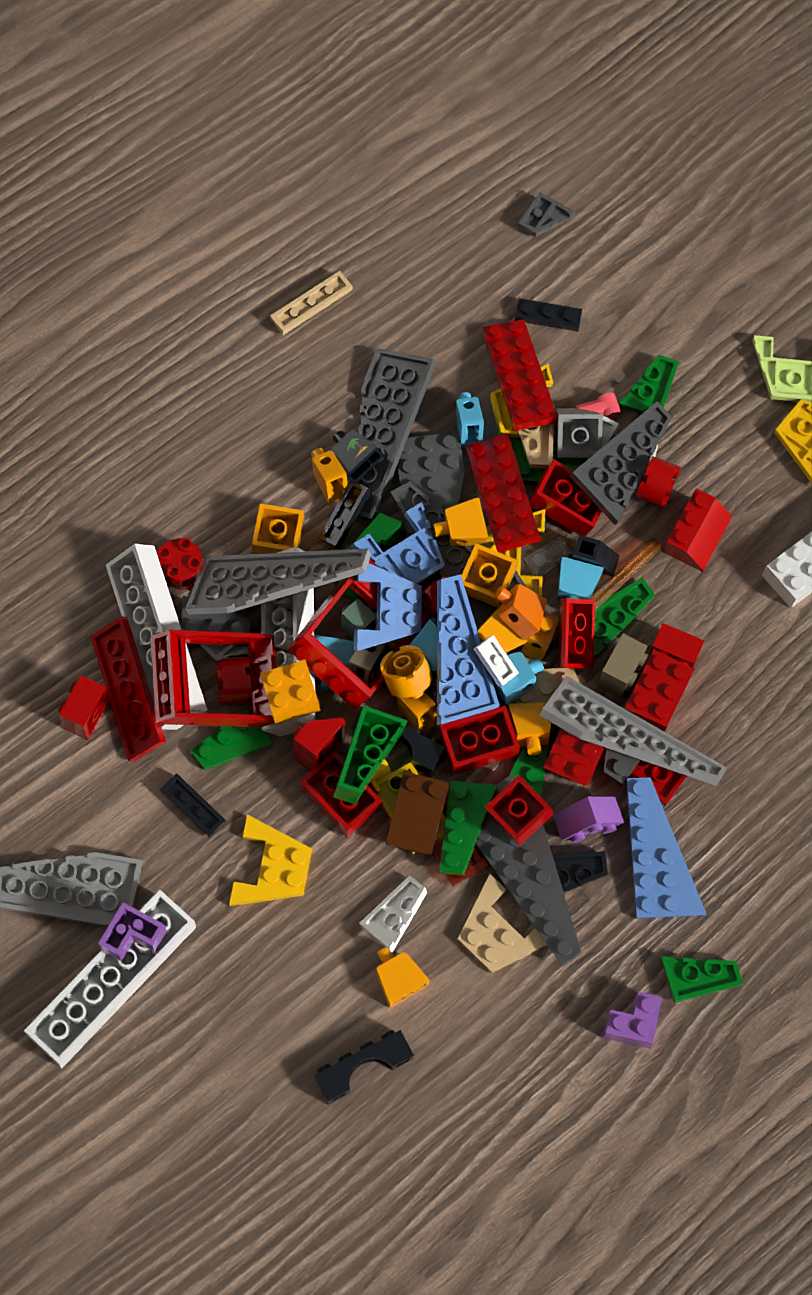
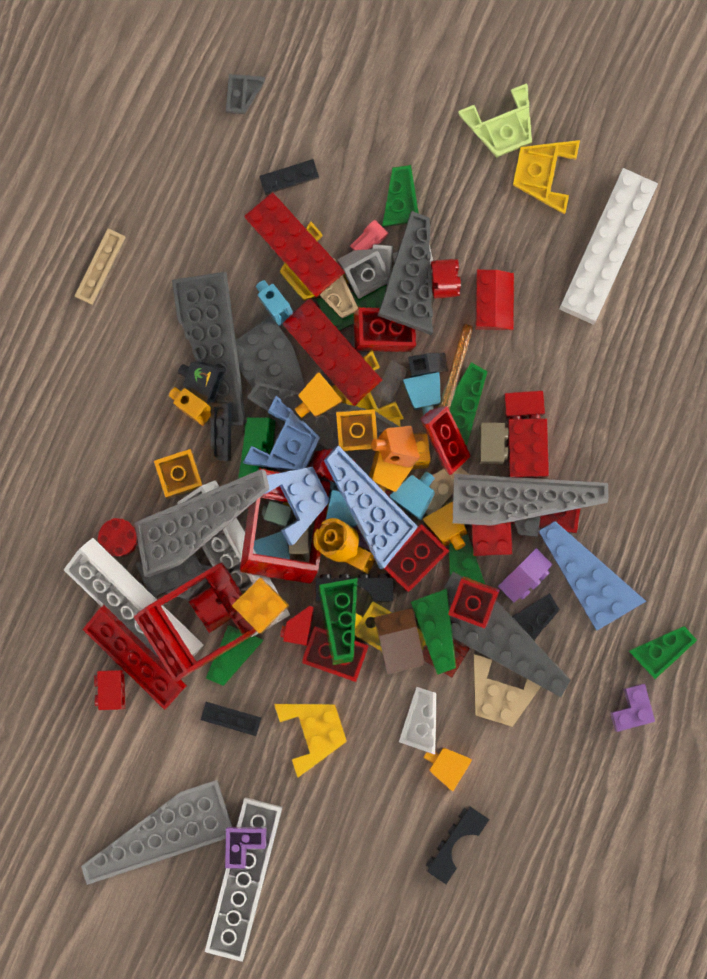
camera: 20 degrees left, 15 degrees up
white plate [474,635,519,687] -> none

